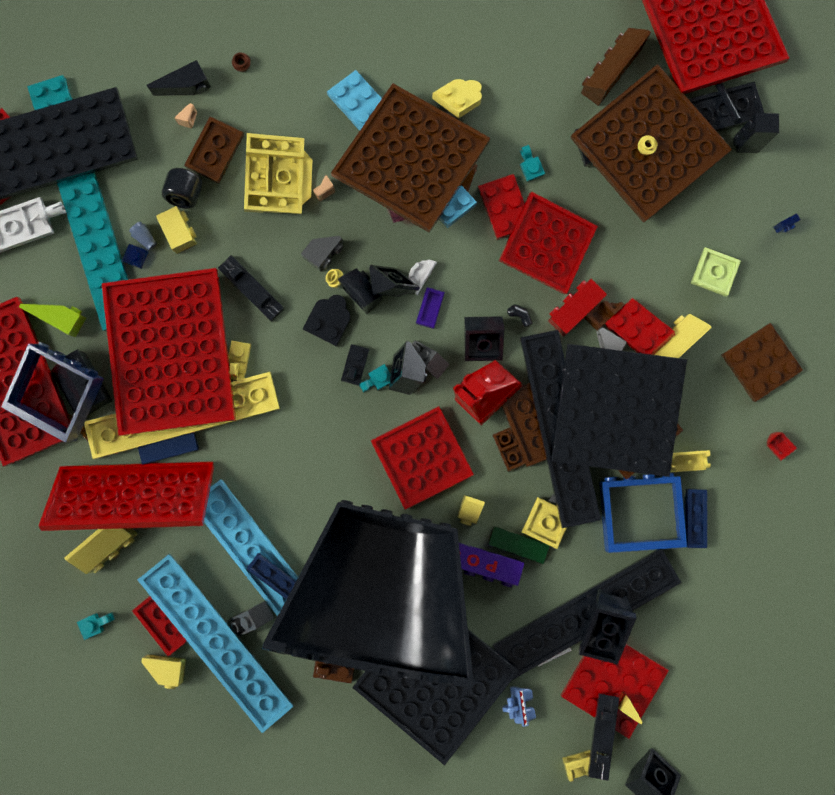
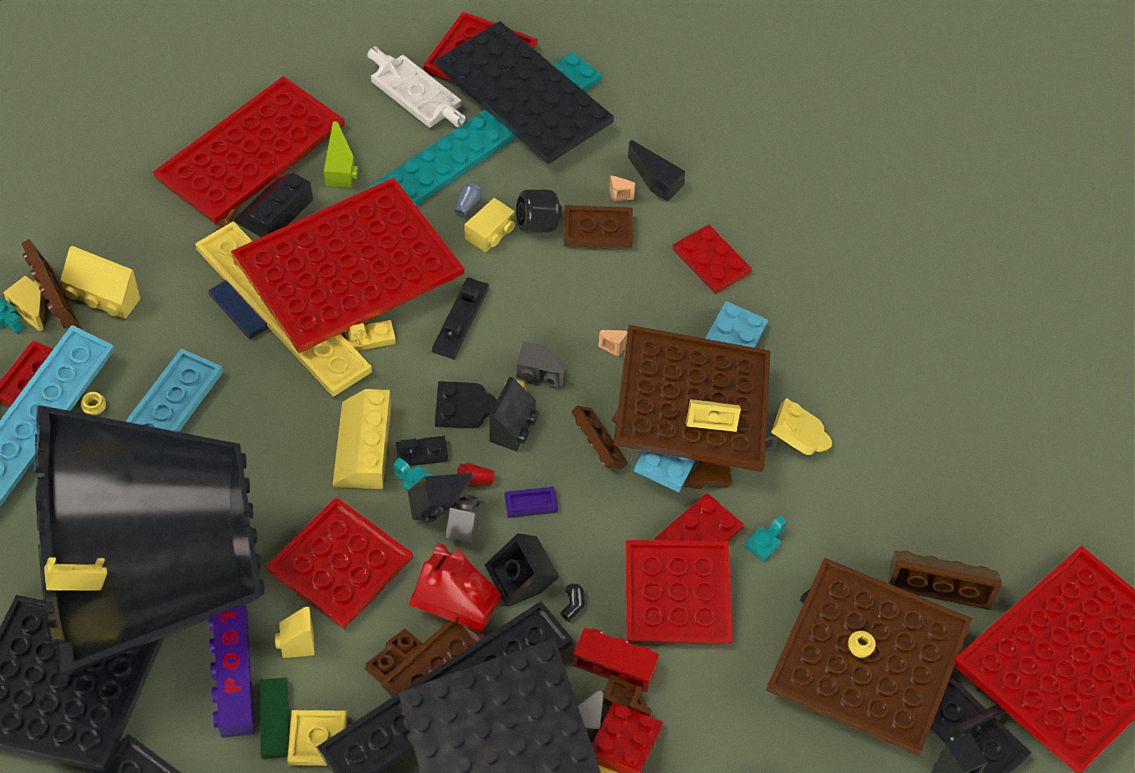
camera: 60 degrees right, 30 degrees down
dark blue window [1,342,104,443] -> none
red plate [38,462,214,531] -> none
clear blue plate [122,244,148,269] -> none
copper plate [232,52,251,72] -> none
light yellow slope [244,133,313,214] -> none
reddish brown hinge [313,661,354,684] -> none
black slope [369,265,420,297] -> none
white plate [409,260,437,295] -> none
none -> light yellow slope [3,276,46,331]
none -> reddish brown plate [21,239,82,330]
none -> light yellow hinge [44,557,107,591]
none -> light yellow plate [81,392,106,415]
none -> light yellow slope [333,389,391,489]
none -> red cone [457,462,494,486]
none -> reddish brown plate [571,405,628,469]
none -> red plate [673,224,752,294]
none -> light yellow hinge [686,399,741,432]

